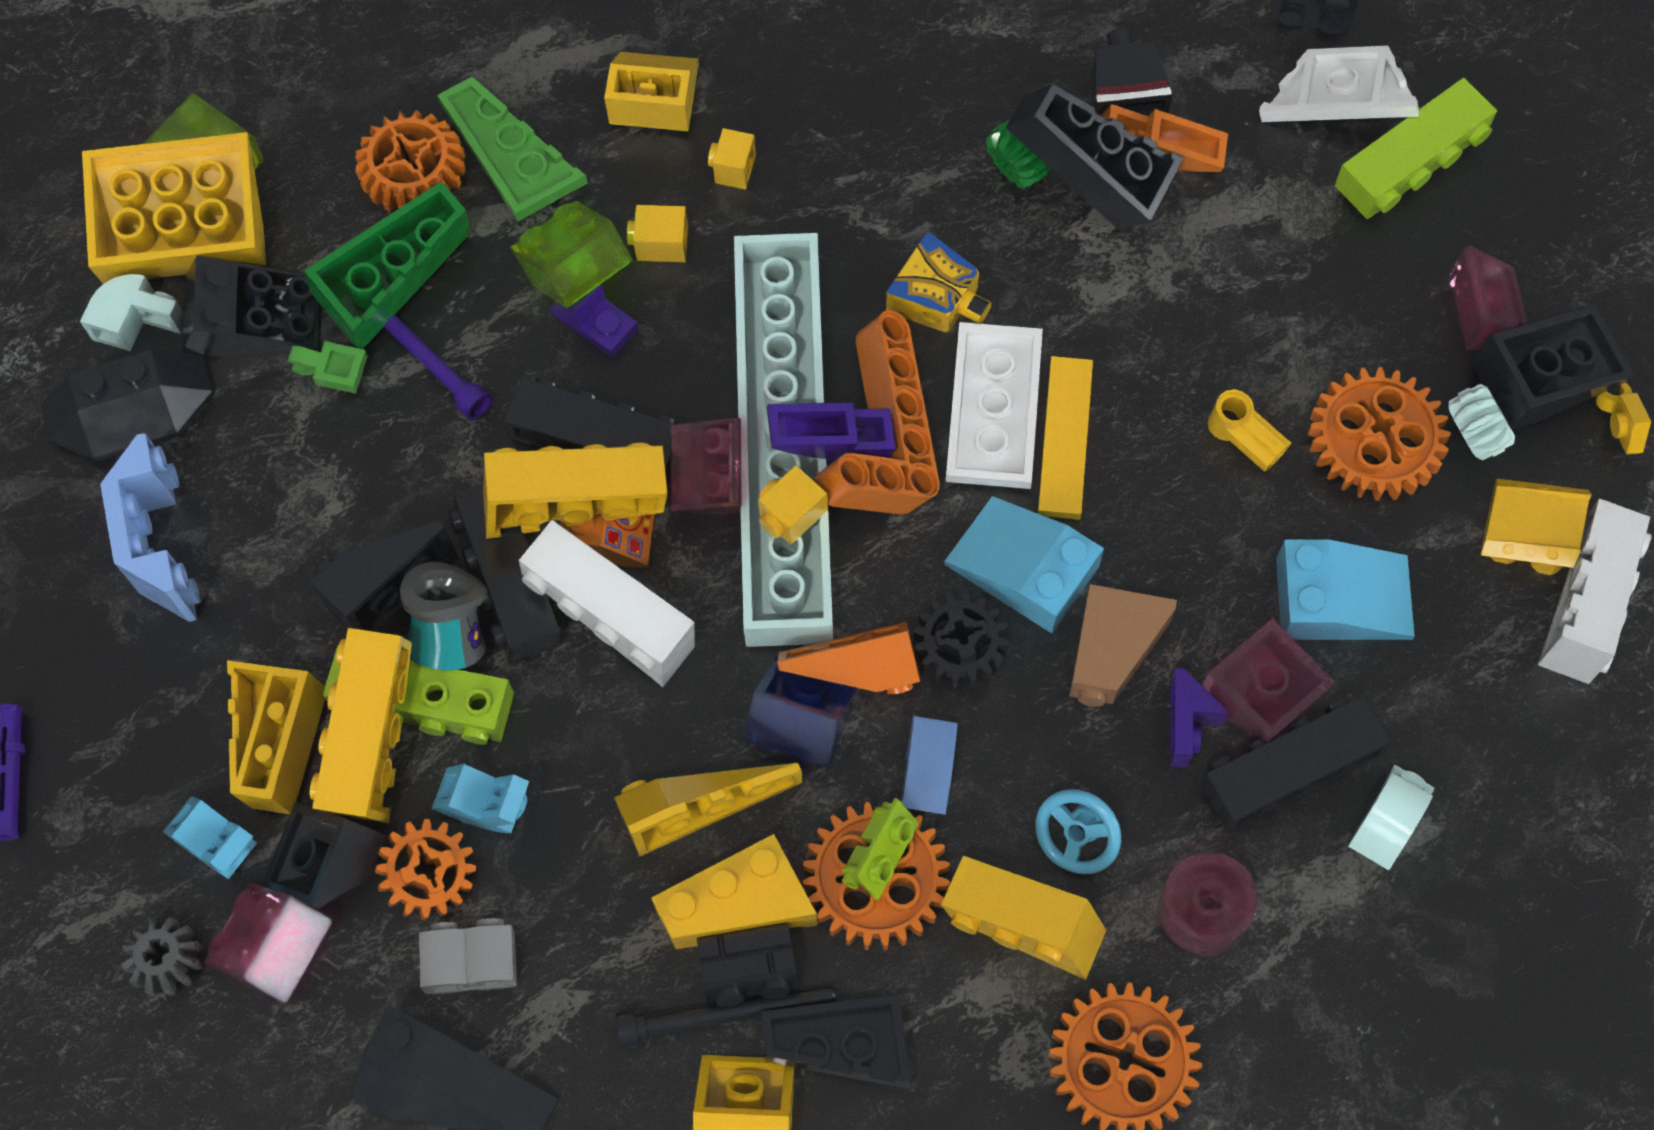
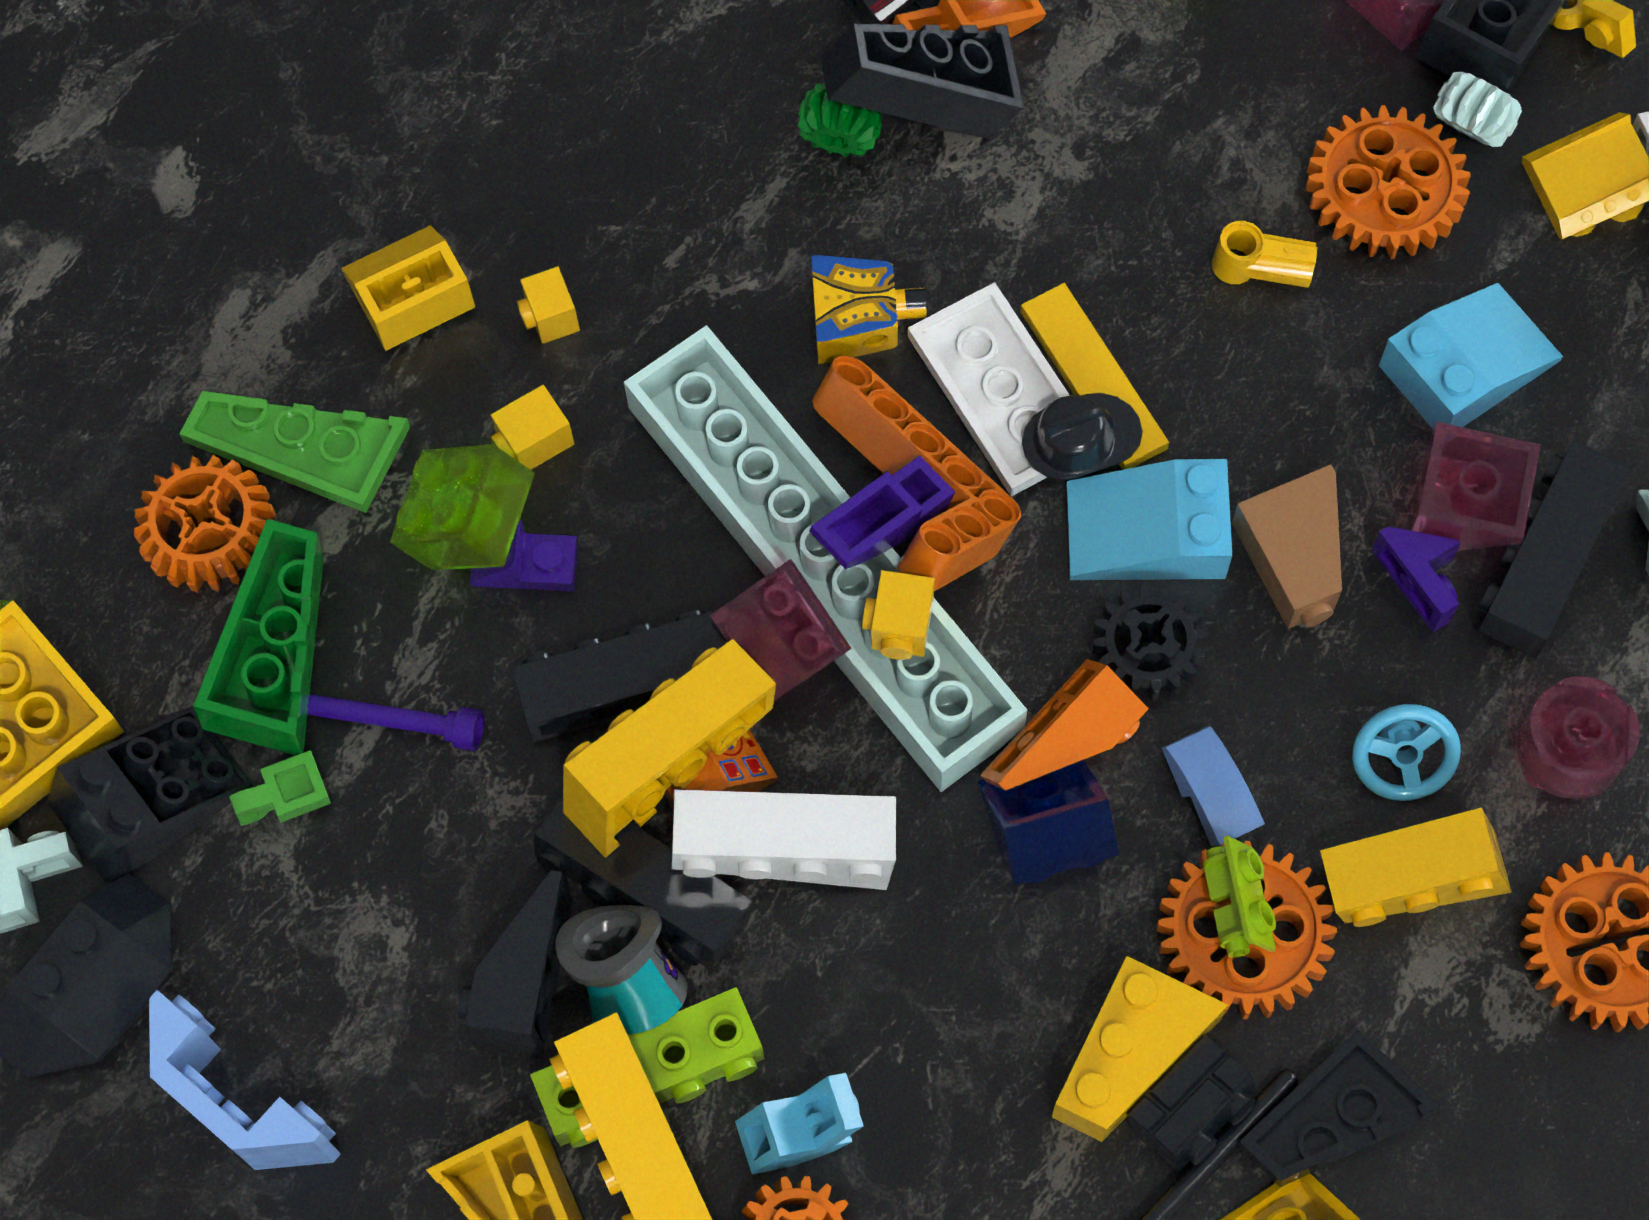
camera: 35 degrees left, 0 degrees up
yellow wedge [614,763,803,856] -> none
none -> black piece [1022,393,1143,480]

